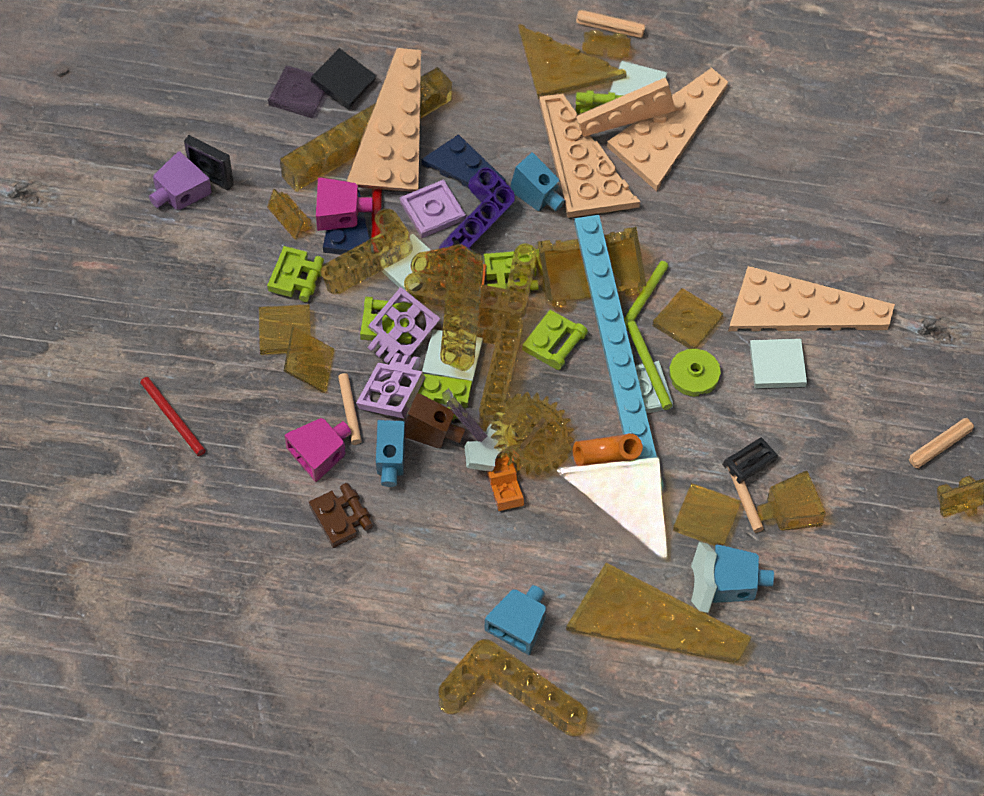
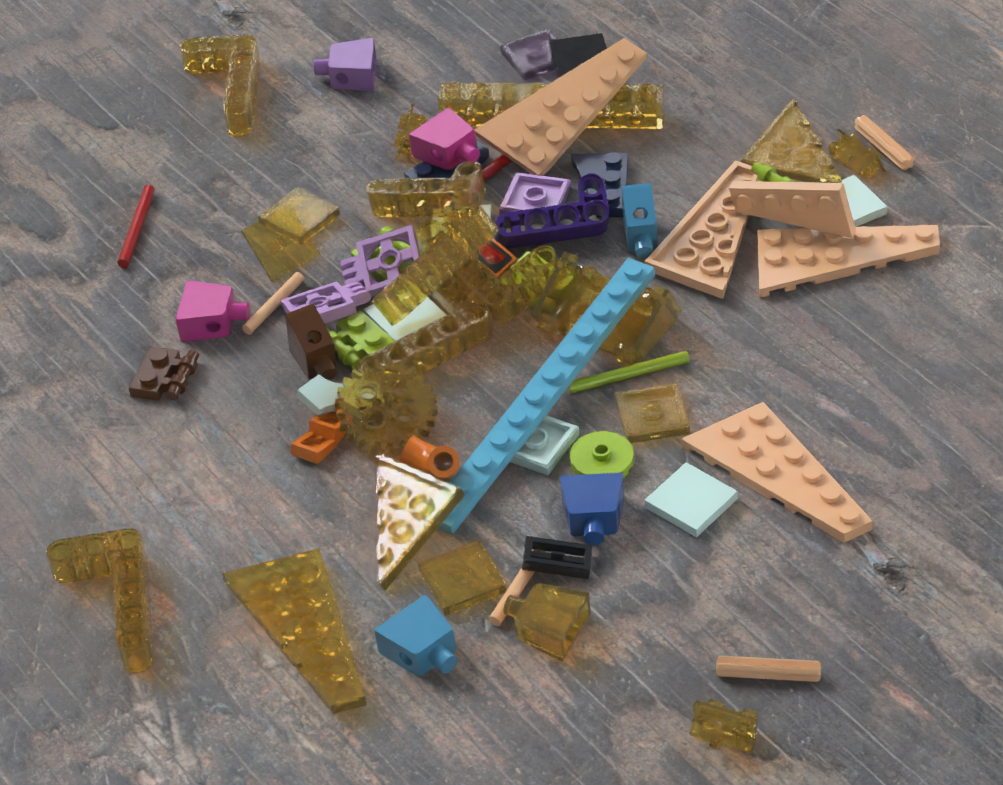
camera: 50 degrees right, 15 degrees down
black tile [184,135,234,190] -> none
lime plate [267,246,324,302] -> none
dark azure torso [376,420,406,487] -> none
tile [442,388,488,442] -> none
dark azure torso [485,585,547,655] -> none
lime plate [522,310,588,370] -> none
lime bar [626,321,673,410] -> none
light aqua tile [691,542,717,613] -> none
none -> clear yellow beam [179,34,260,137]
none -> blue torso [560,472,624,546]

